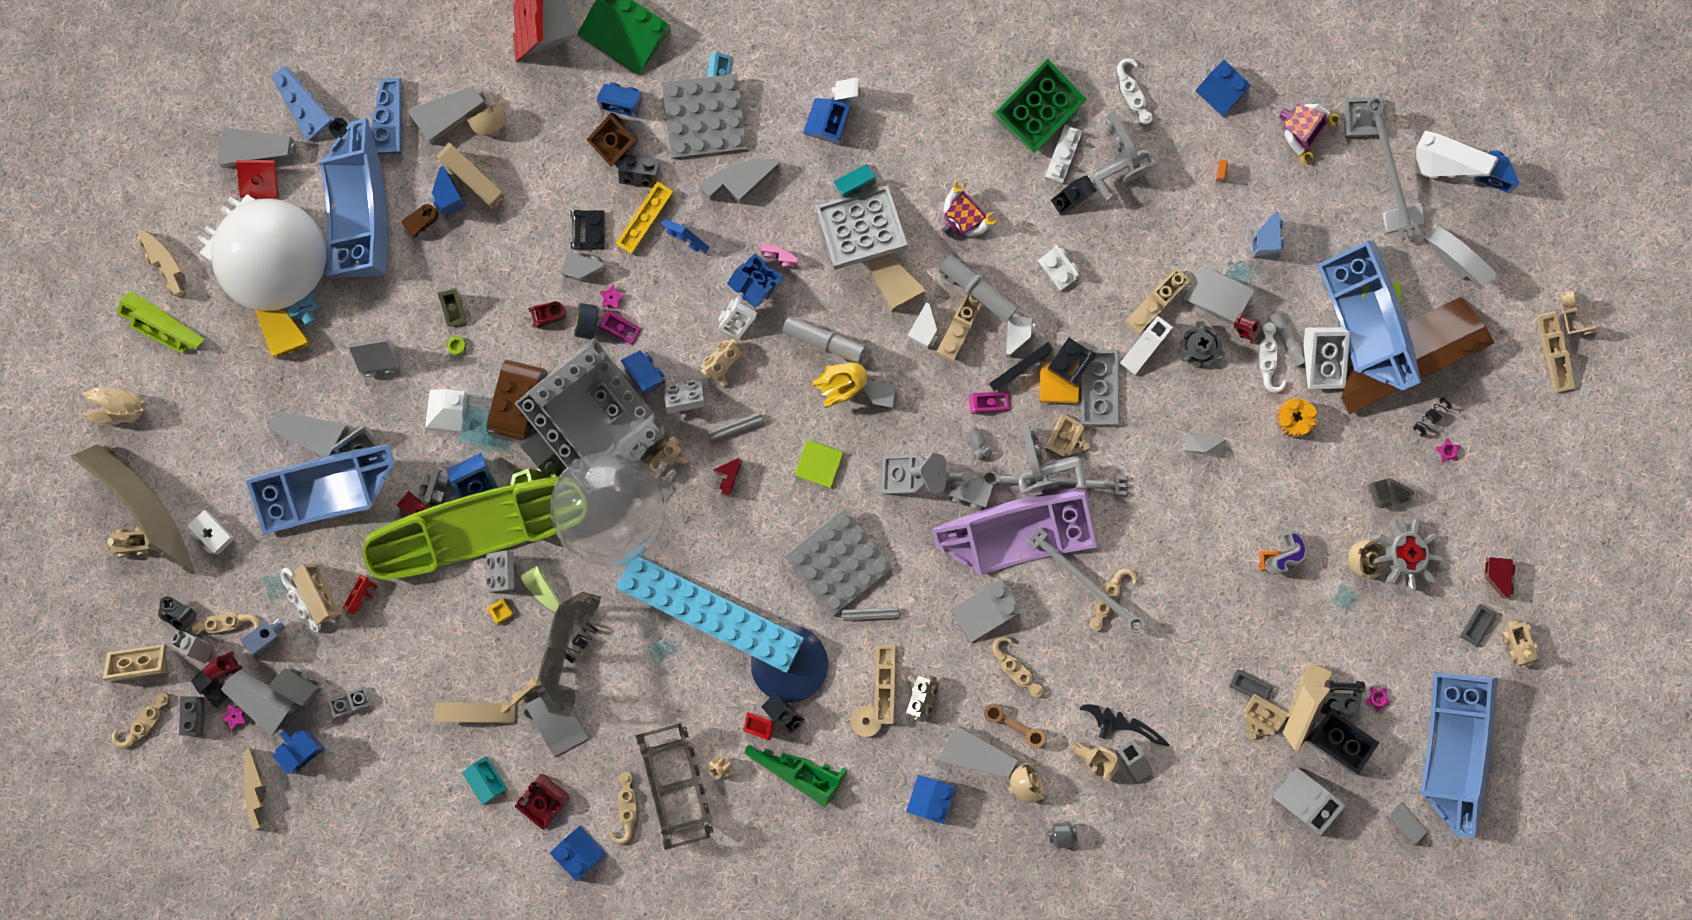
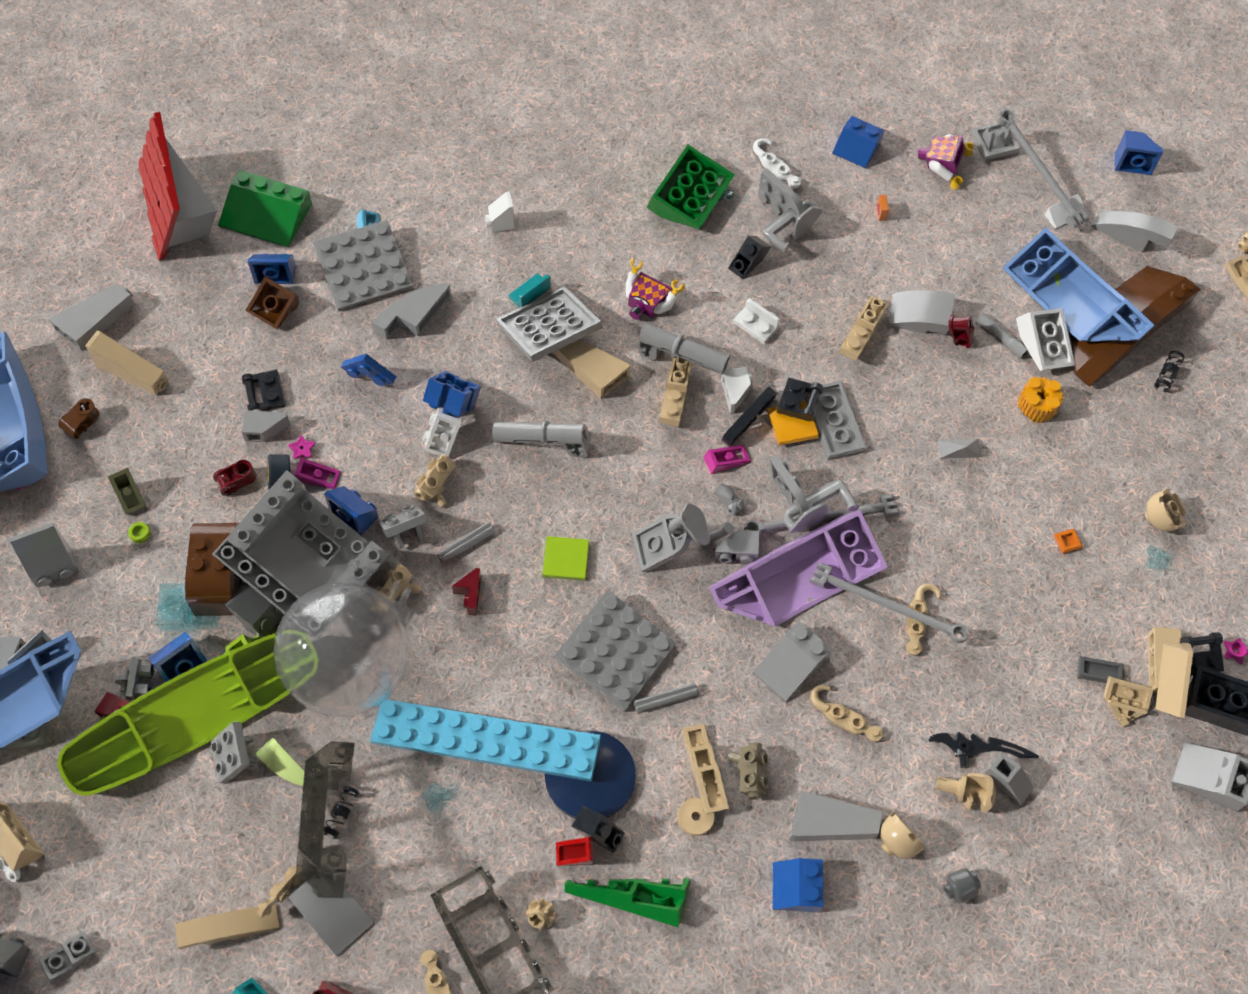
camera: 25 degrees left, 20 degrees down
red plate [342,574,378,614] -> none
medium blue wing [371,78,402,154] -> none
white slope [425,389,468,432] -> none
blue slope [432,166,466,217] -> none
tan cylinder [467,103,506,138] -> none
yellow tile [487,598,514,625] -> none
yellow plate [615,181,674,255] -> none
black bracket [618,155,660,188] -> none
bright pink slope [760,243,798,268] -> none
blue slope [803,98,851,145] -> none
yellow hair [812,362,867,408] -> none
light grey slope [862,377,896,410] -> none
white slope [908,303,938,349] -> none
medium nougat piece [984,703,1045,748] -> none
white plate [1045,125,1083,184] -> none
tan slope [1045,414,1090,457] -> none
white slope [1120,316,1173,375] -> none
dark grey piece [1179,321,1225,368] -> none
clear light blue piece [1225,261,1248,279] -> none
medium blue slope [1252,212,1284,258] -> none
white piece [1259,323,1286,393] -> none
light grey animal [1265,530,1307,575] -> none
clear smoke slope [1368,478,1415,509] -> none
light grey gear [1373,518,1443,592] -> none
white wedge [1415,131,1498,178] -> none
dark pink plate [1436,438,1461,462] -> none

